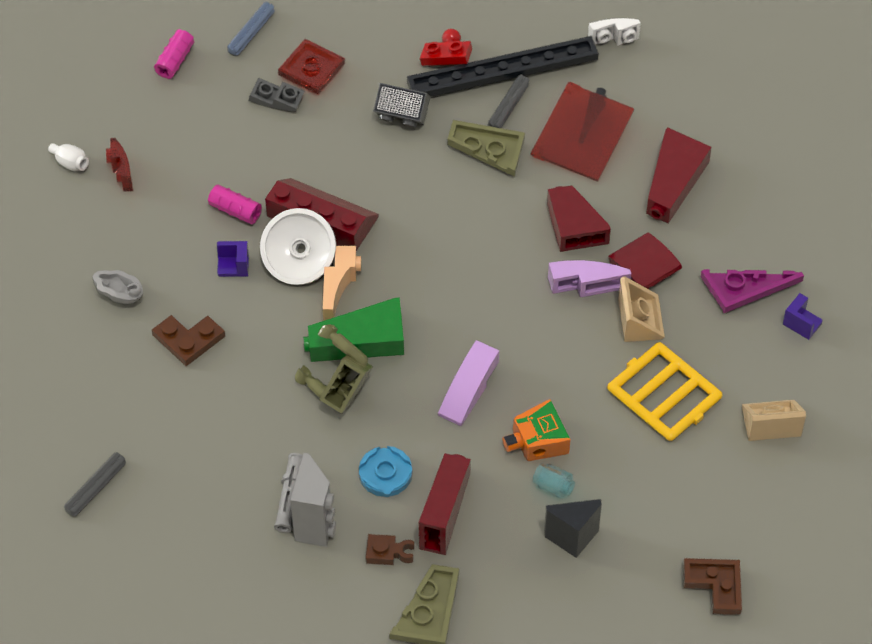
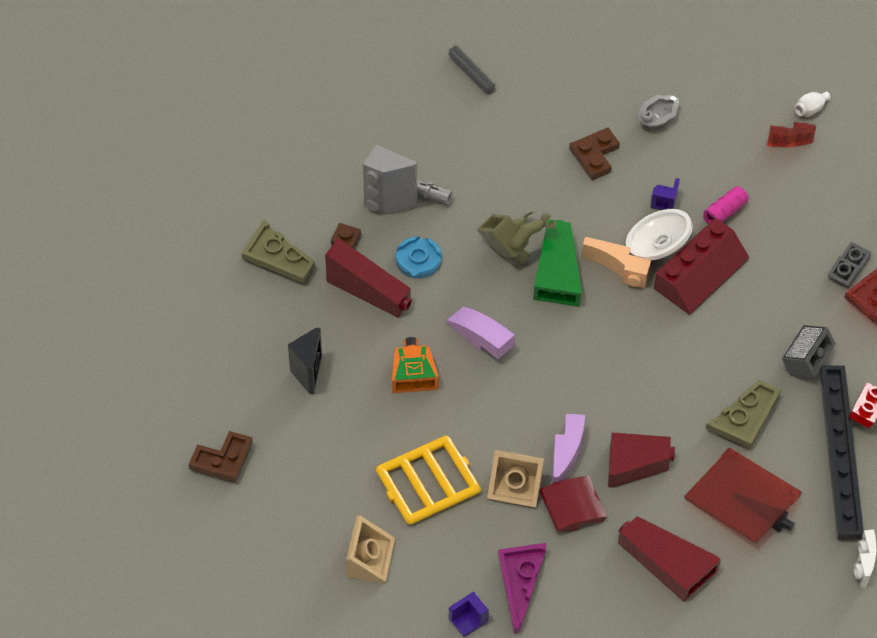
camera: 105 degrees right, 0 degrees up
dark grey axle [488,75,529,128] -> none
clear light blue brick [533,463,575,499] -> none

